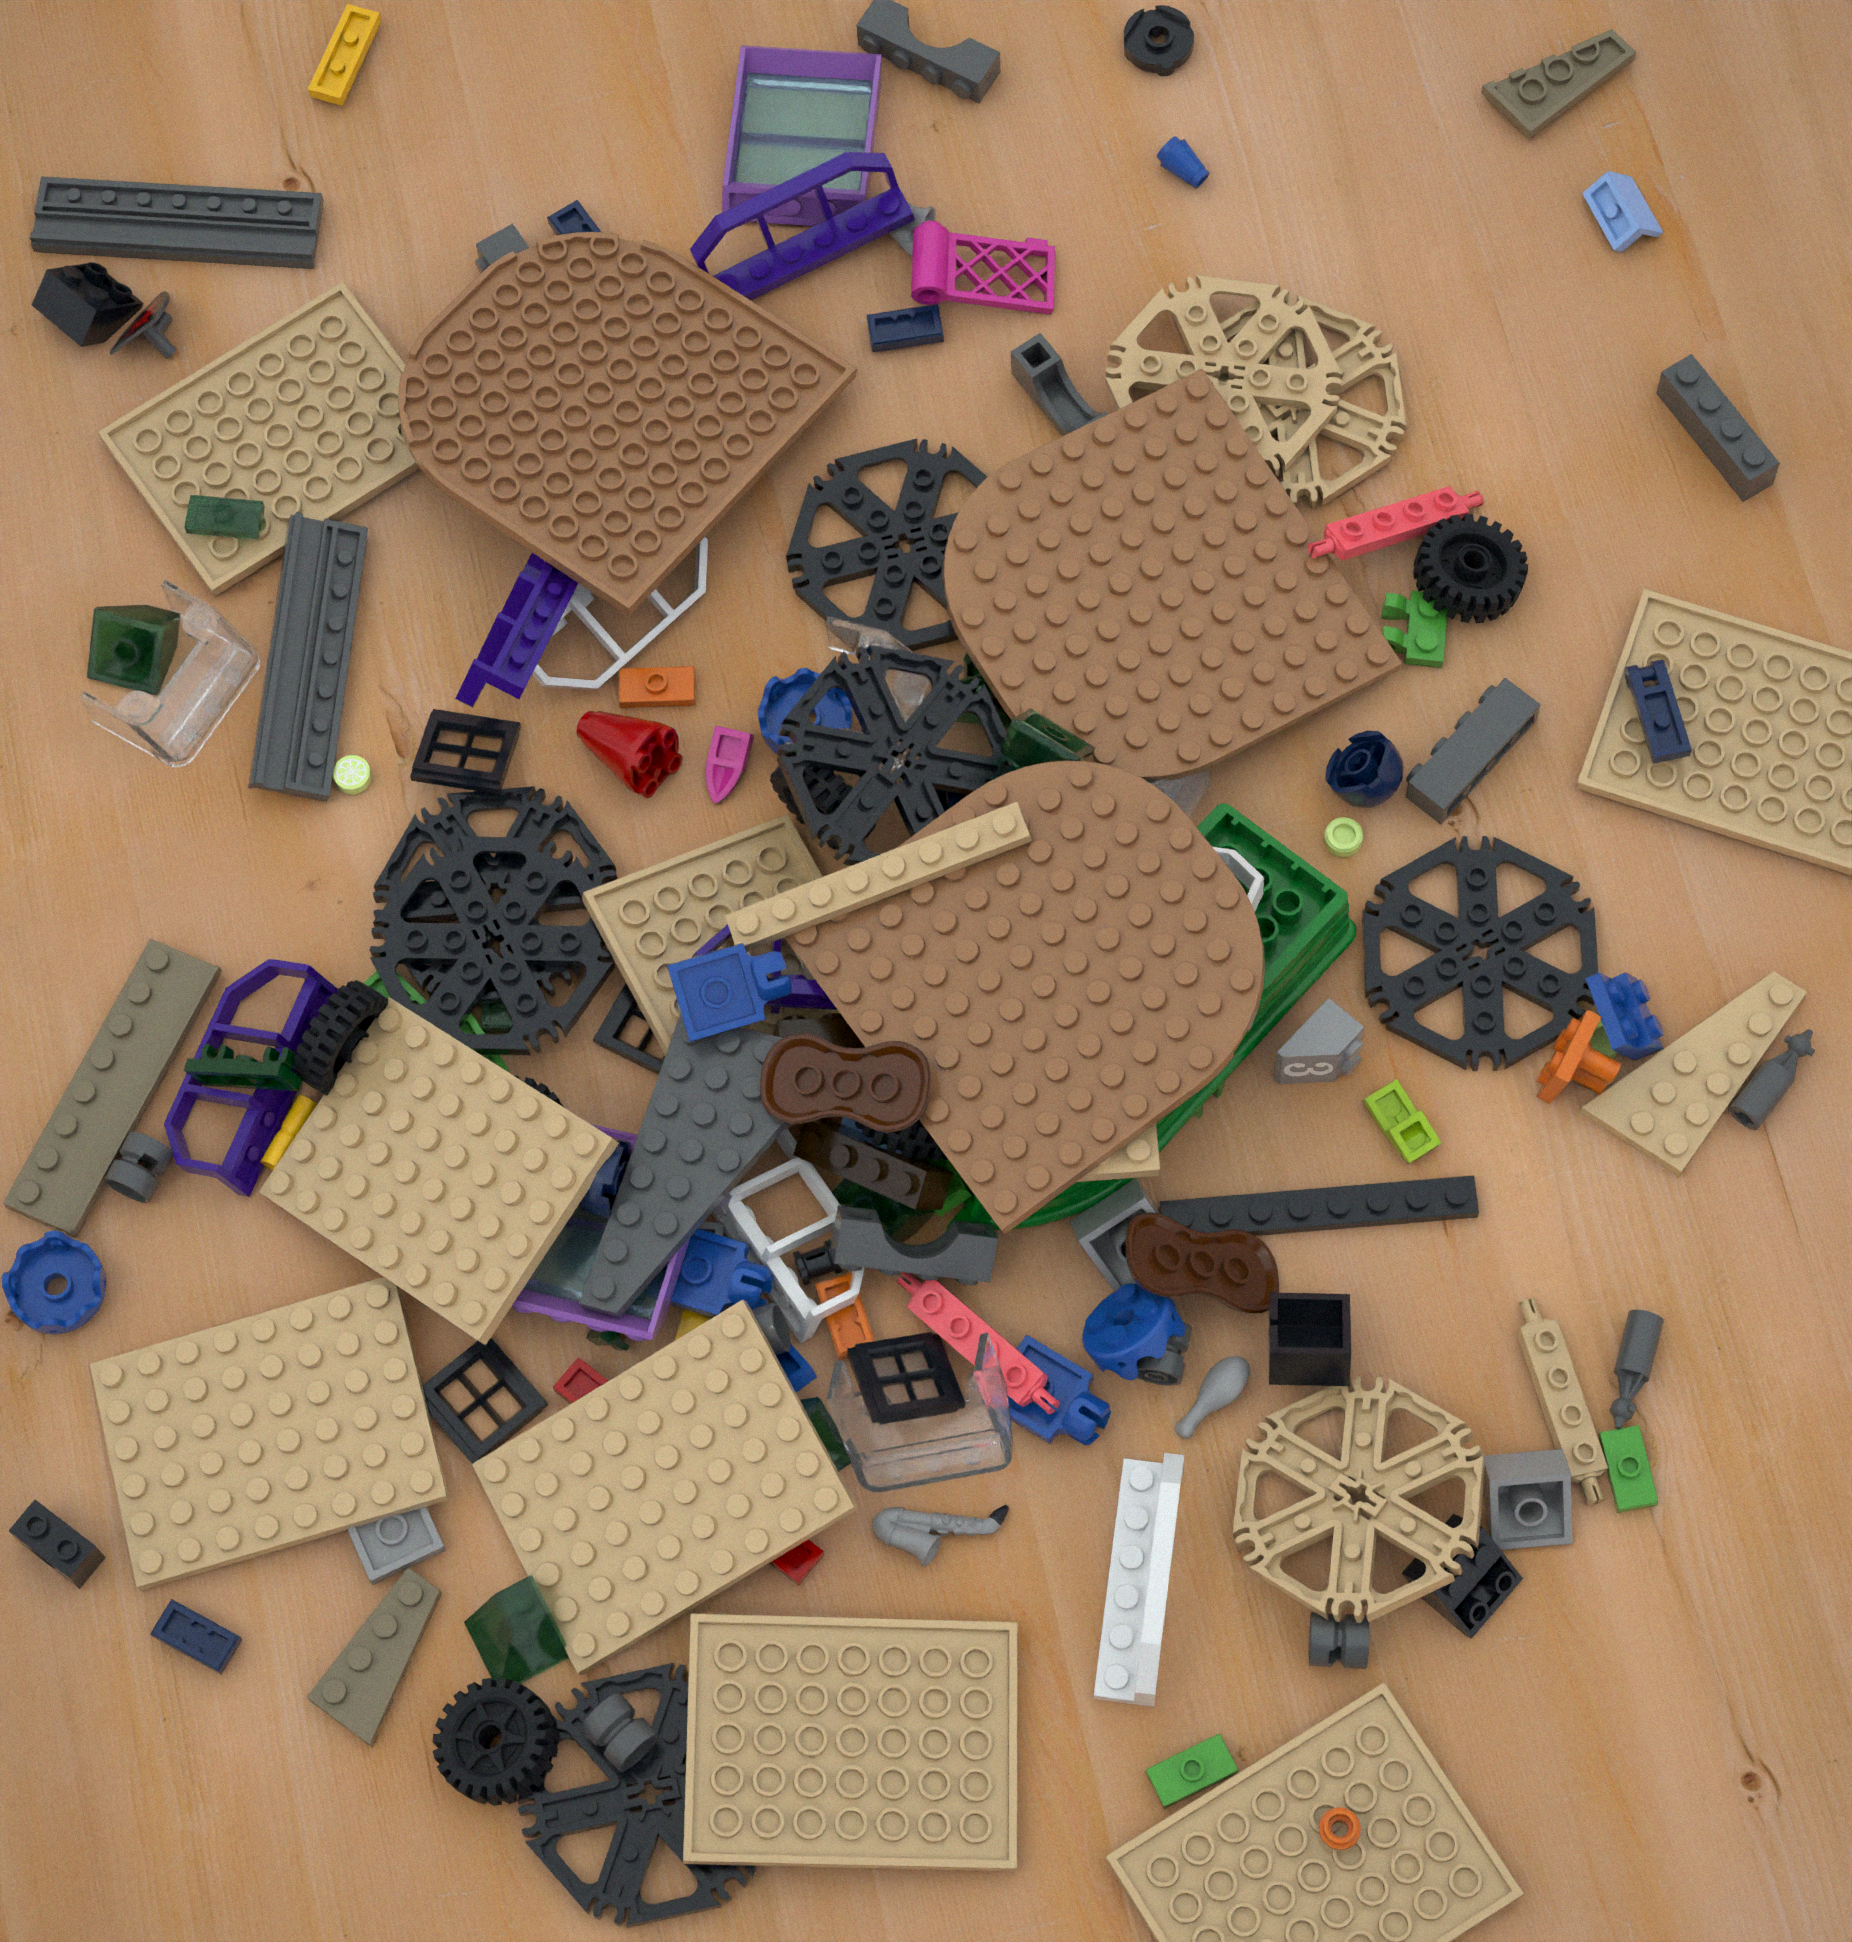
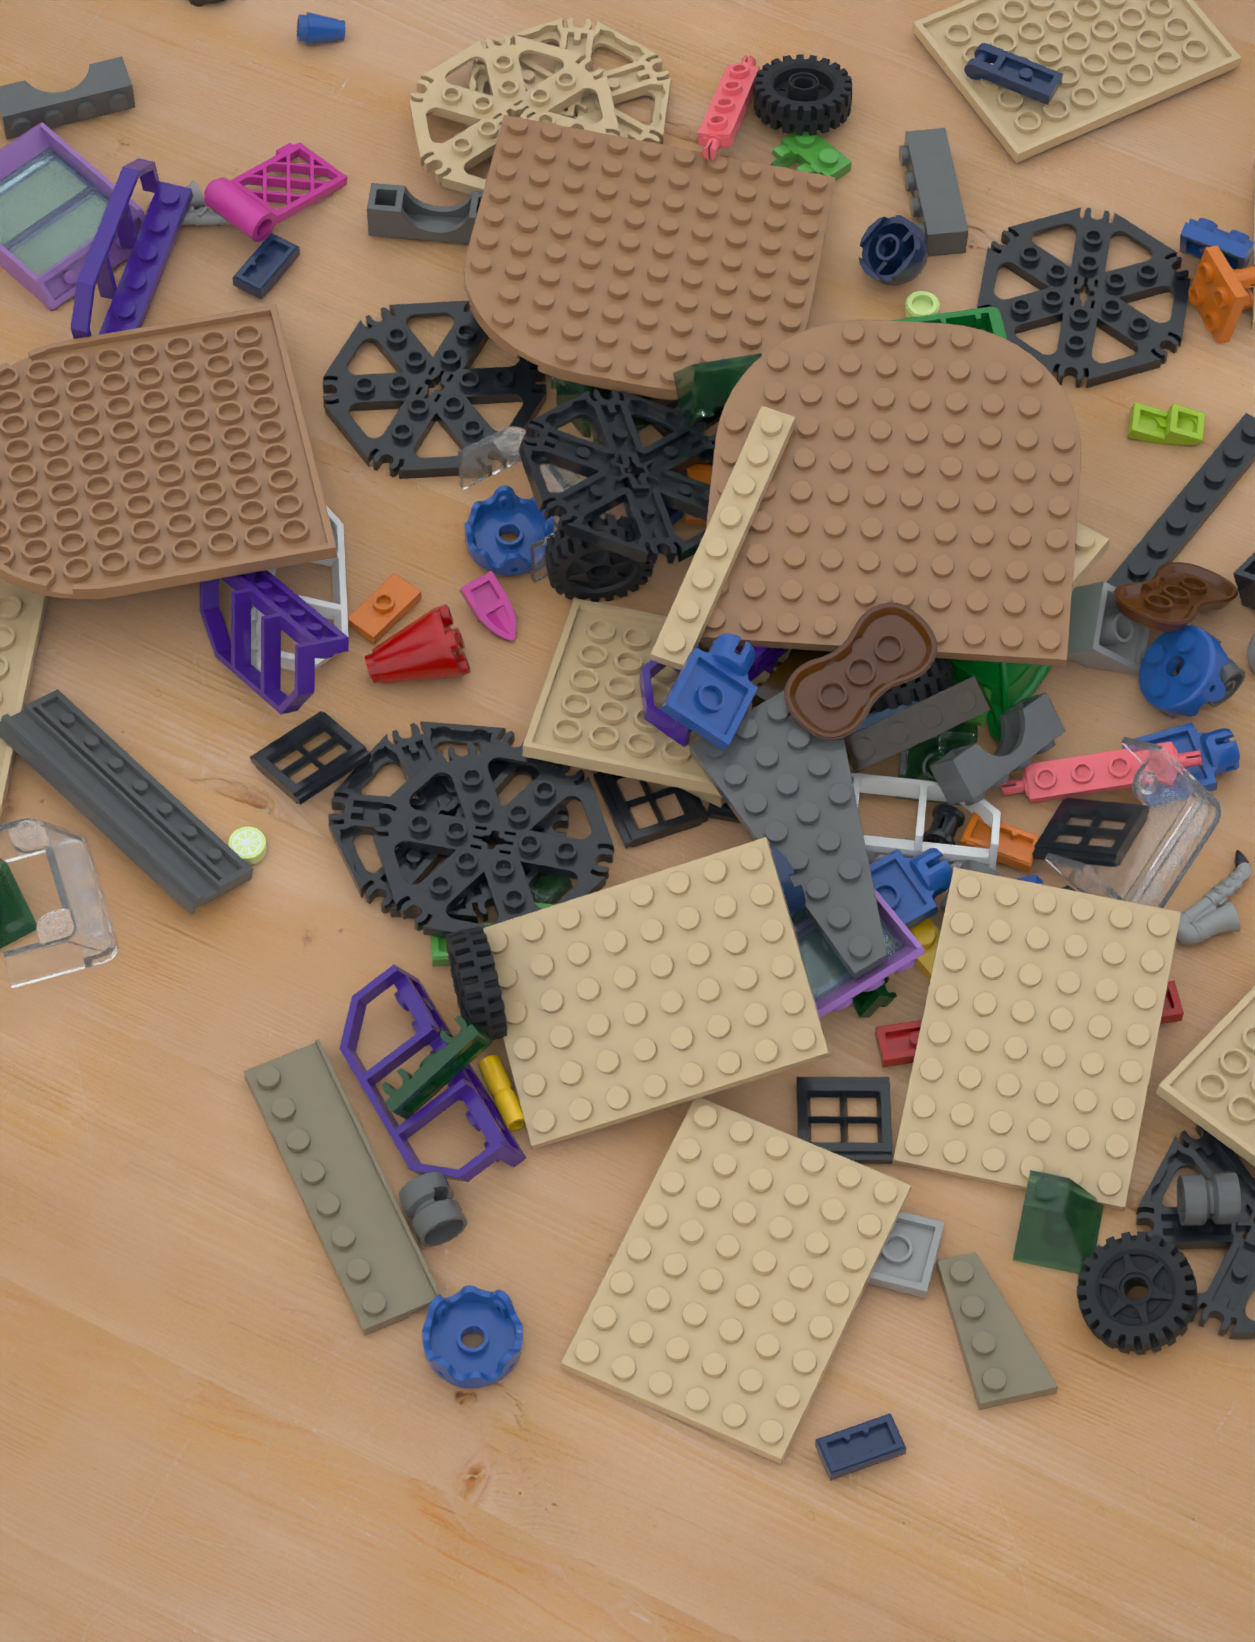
camera: 55 degrees left, 10 degrees down
black brick [9,1500,106,1589] -> none
light grey slope [1274,998,1365,1084] -> none

